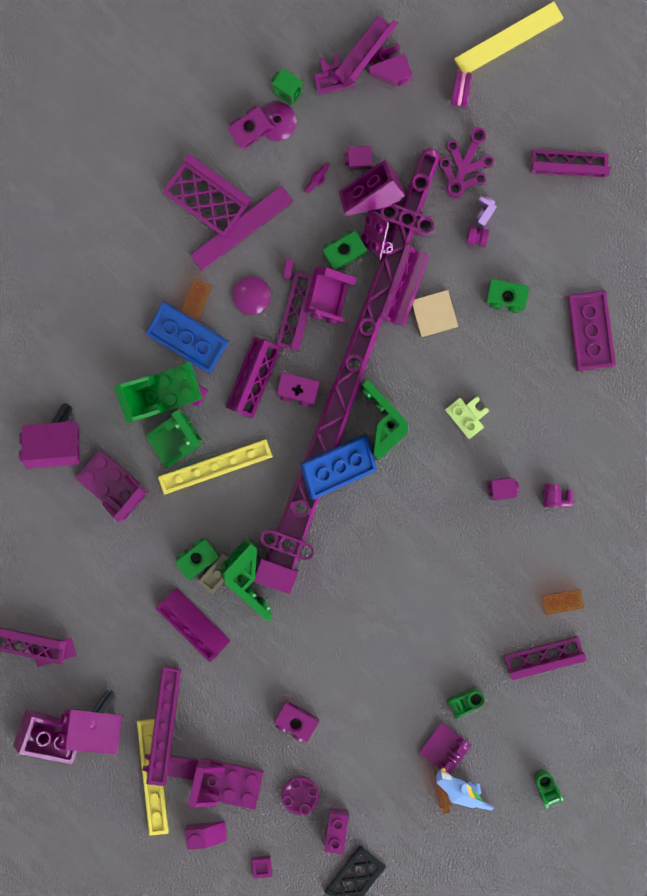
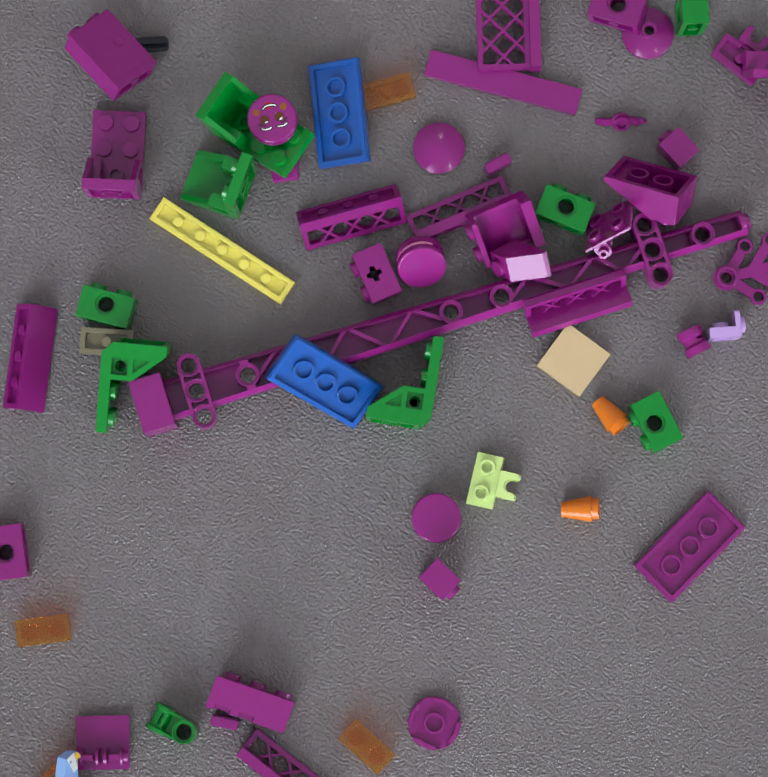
camera: 50 degrees right, 5 degrees down
magenta piece [543,484,574,507] -> none
none -> clear orange plate [15,614,72,647]
none -> magenta wedge [205,671,295,733]
none -> magenta tile [210,713,240,730]
none -> magenta head [247,94,298,146]
none -> magenta head [395,236,446,287]
none -> magenta tile [408,696,461,750]
none -> magenta head [411,493,461,543]
none -> slope [490,240,552,282]
none -> orange cone [561,496,600,522]
none -> orange cone [592,396,630,436]

